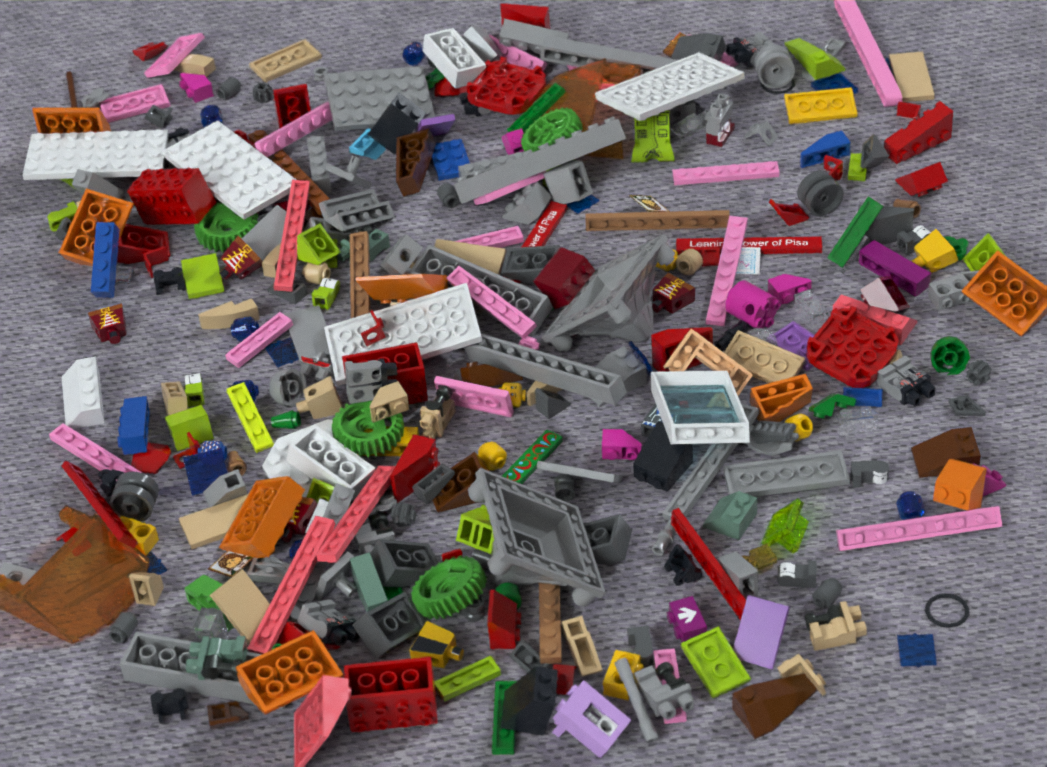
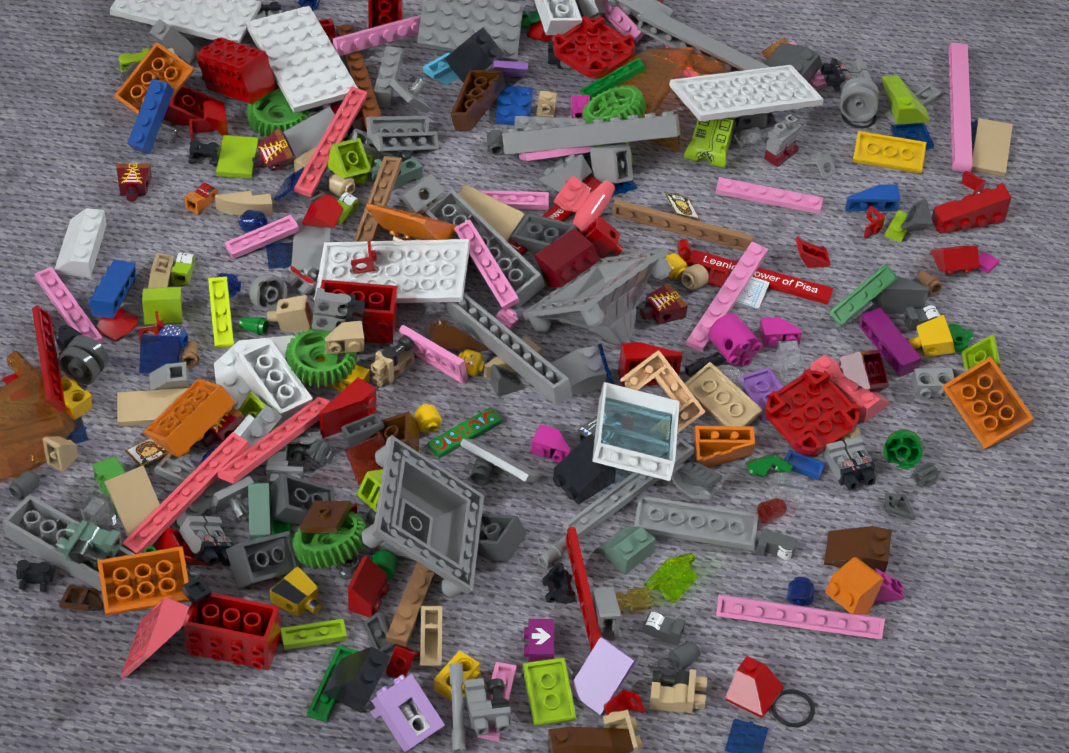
camera: 10 degrees right, 5 degrees up
dark grey leg [627,625,653,668] -> none
yellow head [784,414,813,442] -> none
dark grey wheel [797,170,844,217] -> none
none -> black plate [181,576,212,605]
none -> orange leg [184,183,218,215]
none -> red slope [203,100,228,136]
none -> clear blue piece [273,168,304,201]
none -> reddish brown plate [299,501,352,533]
none -> red slope [302,195,344,228]
none -> clear red plate [344,434,386,487]
none -> tan brick [537,91,557,118]
none -> coral plate [553,175,615,233]
none -> red torso [581,216,623,258]
none -> red bracket [603,690,646,715]
none -> red bar [677,239,692,264]
none -> red slope [725,656,784,718]
none -> clear red brick [757,498,787,522]
none -> dark pink tile [979,251,999,274]

